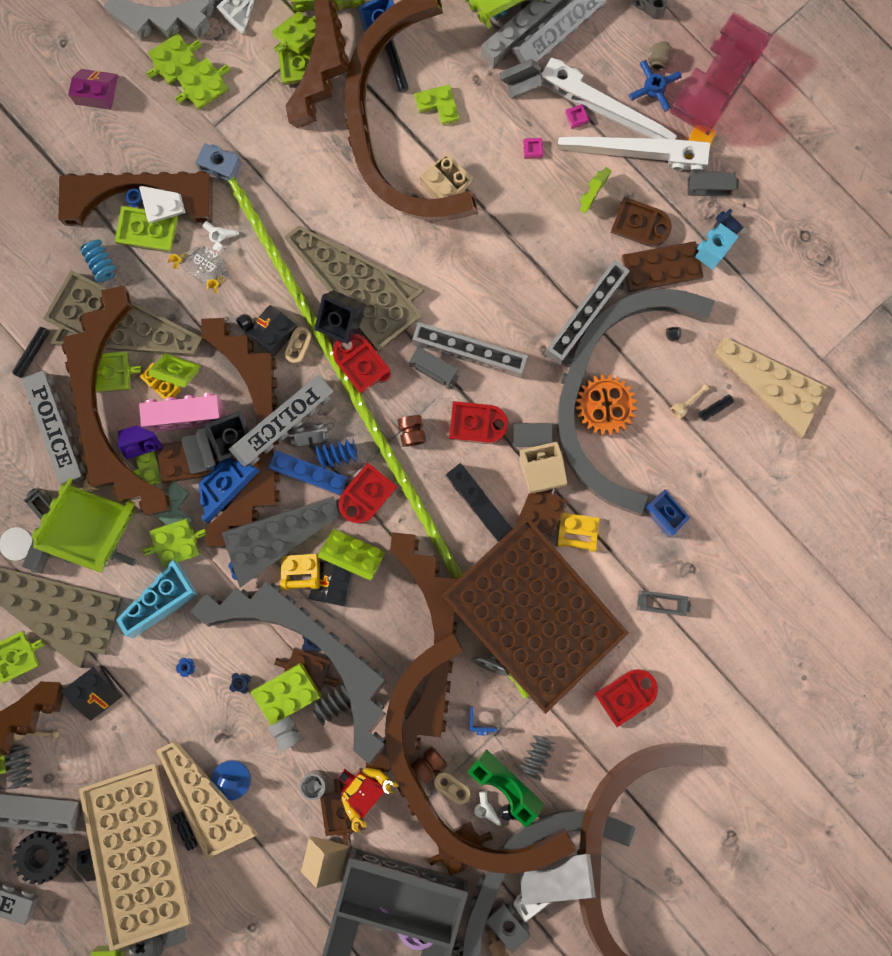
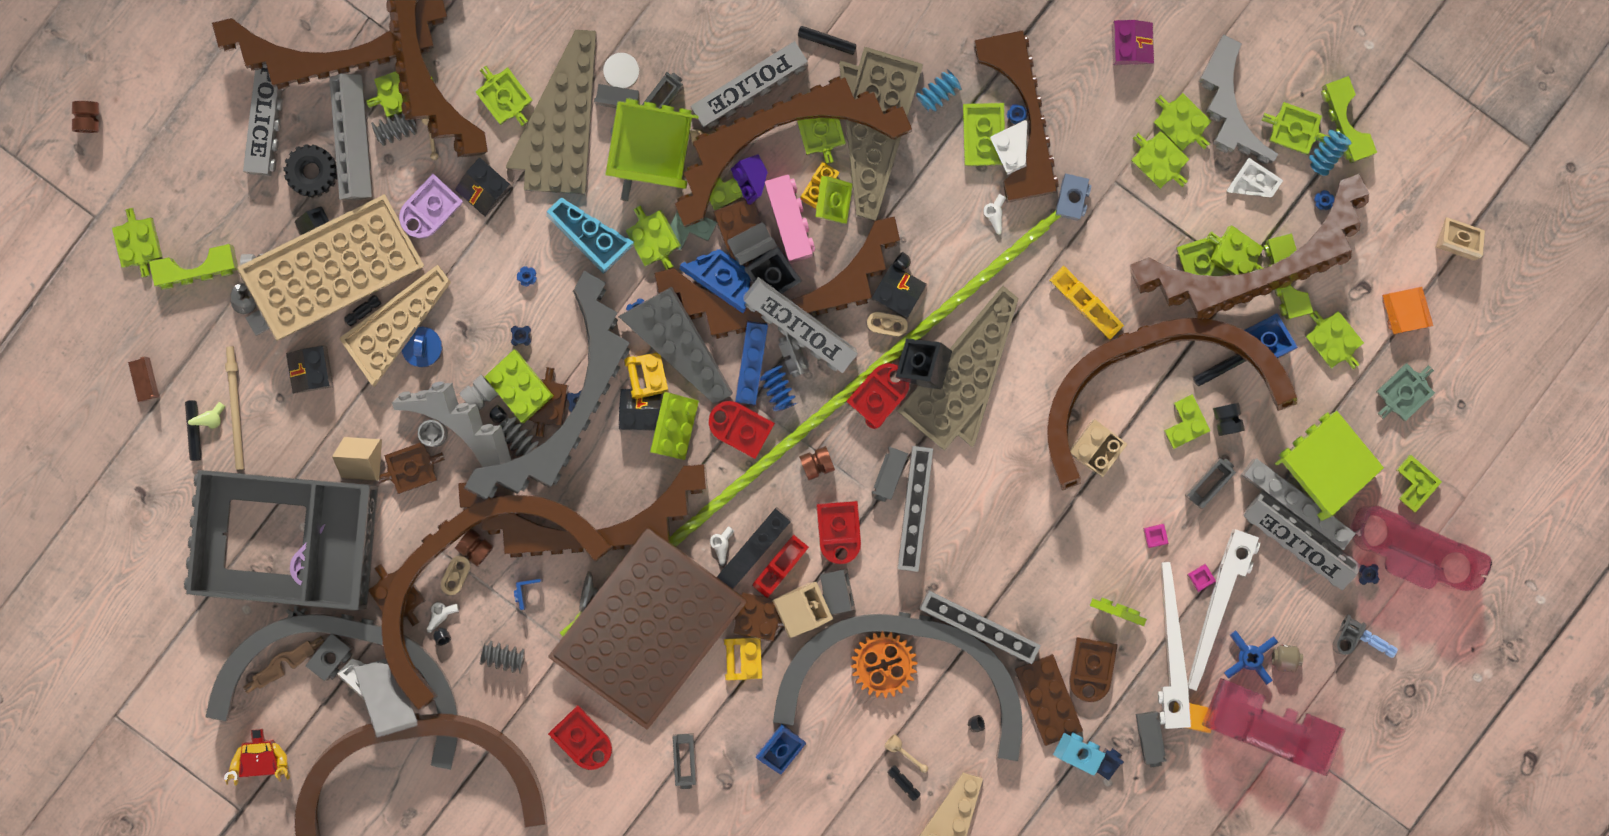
camera: 80 degrees right, 5 degrees up
clear torso [168,241,227,294] -> none
torso [338,768,398,833] -> none
green arch [467,749,545,828] -> none
dark grey panel [499,59,543,99] -> none
none -> black slope [286,345,334,394]
none -> light grey arch [392,382,511,468]
none -> lavender plate [399,174,464,238]
none -> black hinge [489,405,508,423]
none -> white animal [710,526,734,566]
none -> red slope [752,534,809,598]
none -> yellow slope [1049,266,1124,340]
none -> dark grey window [1185,458,1236,509]
none -> black wheel [1213,403,1245,436]

